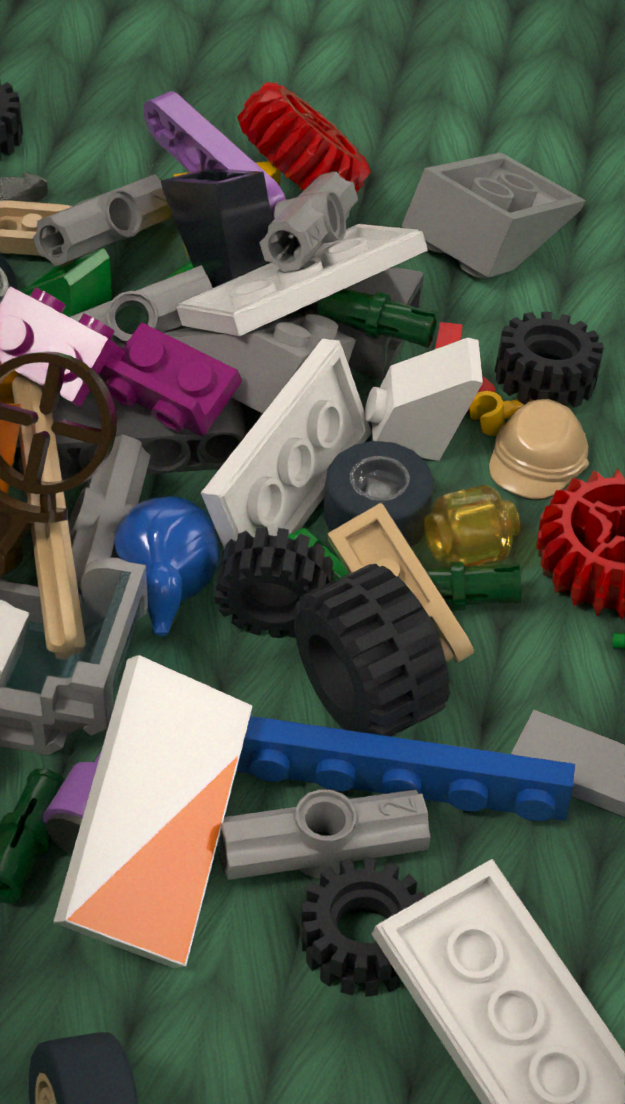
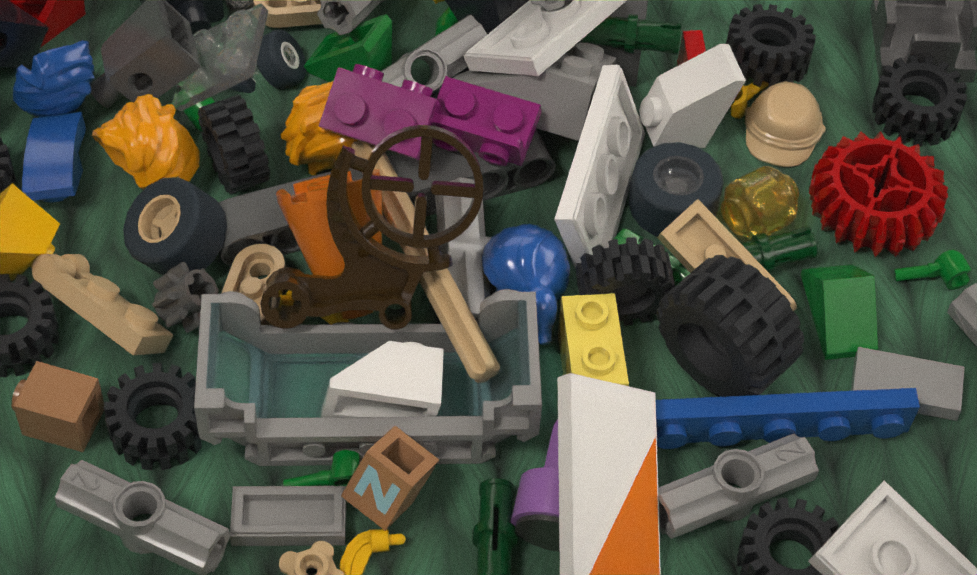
camera: 15 degrees left, 5 degrees up
none -> light yellow brick [558,293,629,386]
none -> green slope [800,264,878,360]

